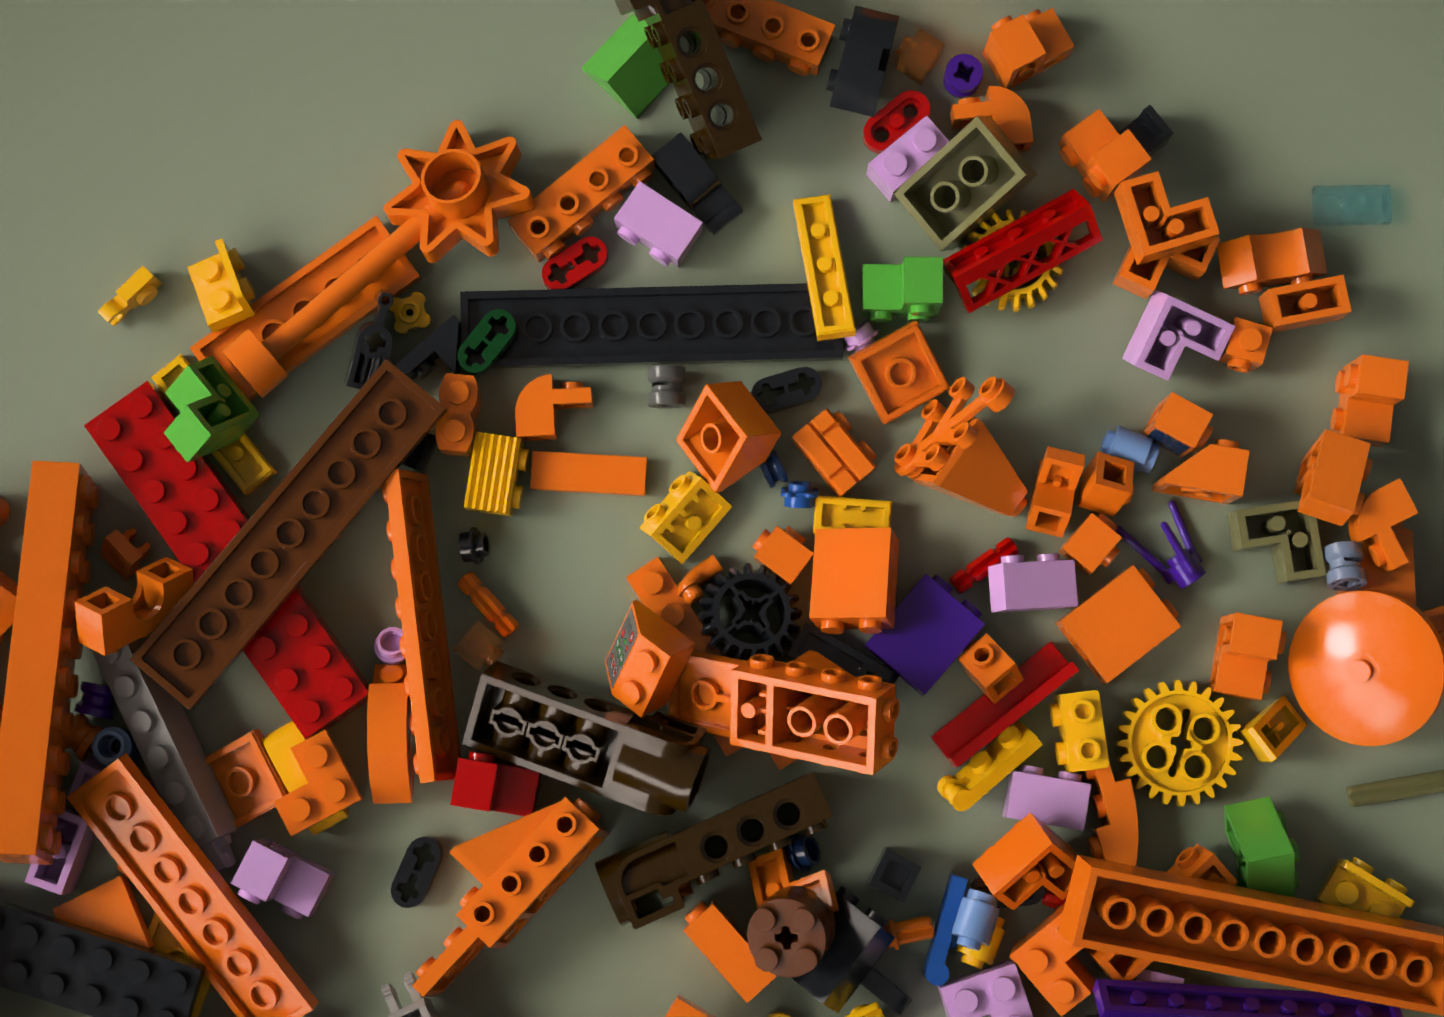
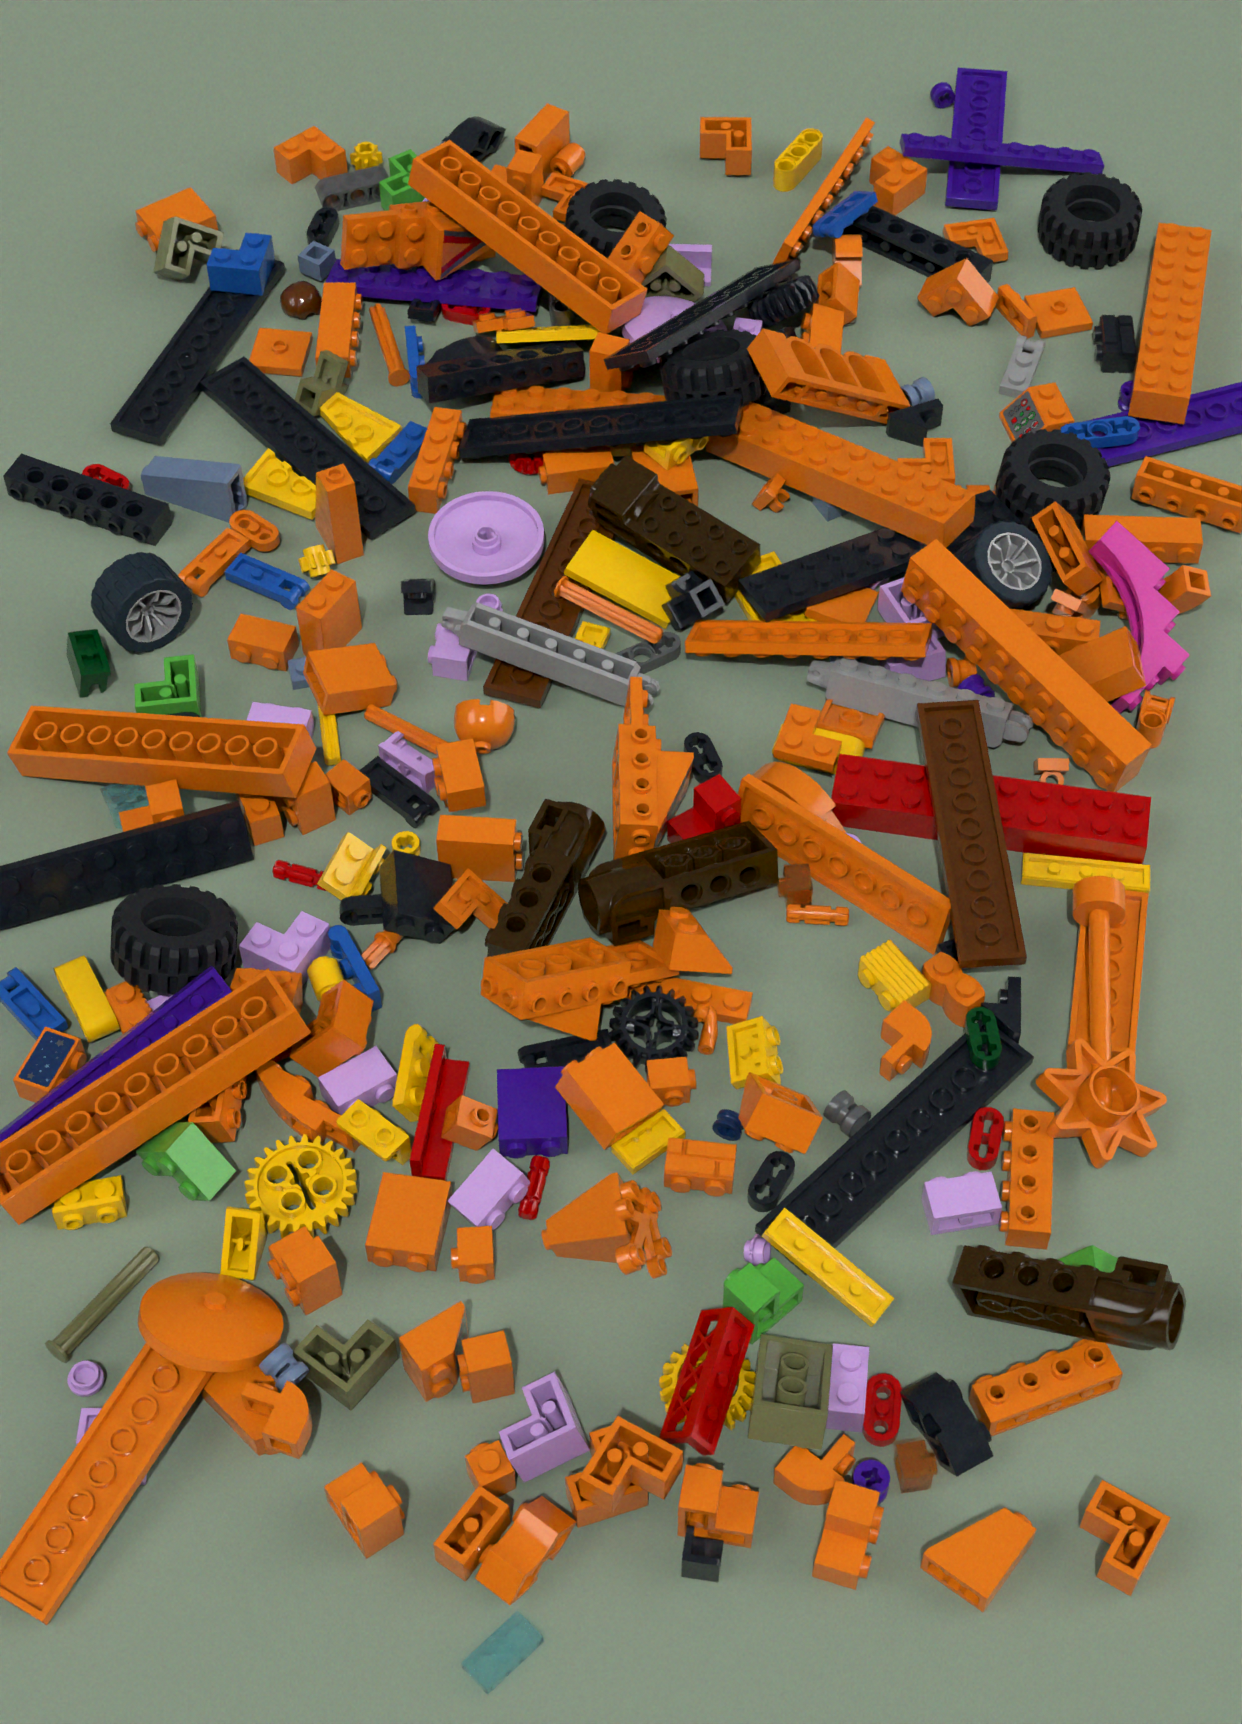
camera: 135 degrees right, 30 degrees down
orange arch [75,556,194,656] -> none
medium blue brick [92,727,139,766] -> none
yellow plate [98,266,162,327] -> none
bright green brick [164,356,260,463] -> none
yellow bracket [187,238,256,333] -> none
lavender brick [231,838,336,920] -> none
black piece [345,289,393,389] -> none
yellow plate [389,292,431,334] -> none
black plate [459,527,490,565] -> none
orange tile [530,451,647,496] -> none
black piece [652,133,743,236] -> none
reddish brown brick [747,886,836,977] -> none
blue plate [781,481,819,508] -> none
dark blue plate [786,834,820,872] -> none
orange plate [848,320,950,425] -> none
black panel [866,848,922,902] -> none
medium blue brick [951,889,1000,951] -> none
orange brick [1025,446,1086,538] -> none
orange brick [1078,452,1134,517] -> none
medium blue brick [1100,425,1160,474] -> none
dark purple plant [1115,500,1206,589] -> none
orange brick [1293,429,1372,526] -> none

